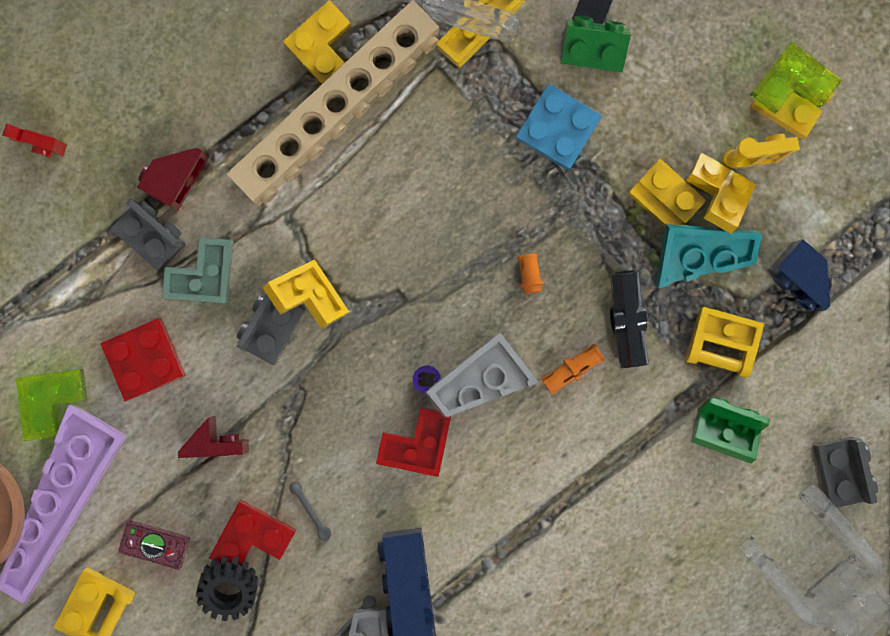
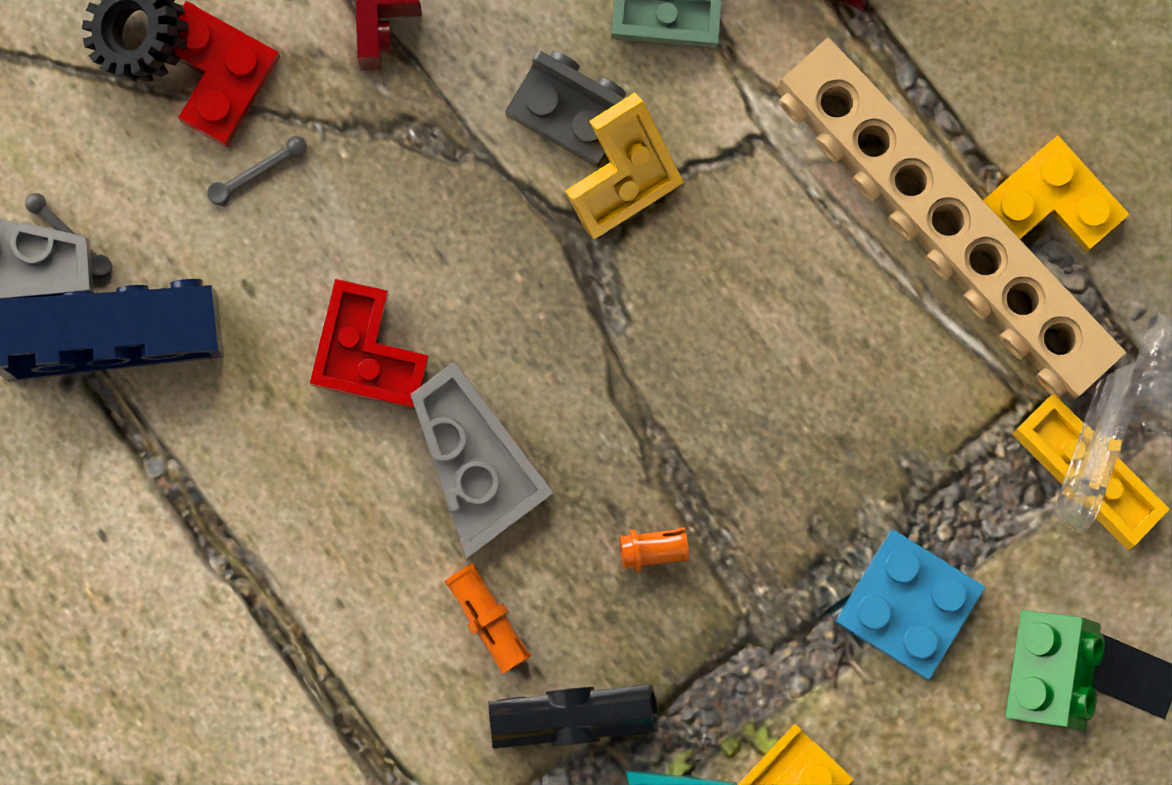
camera: 85 degrees right, 5 degrees down
dark purple bush [413,365,441,394] -> none

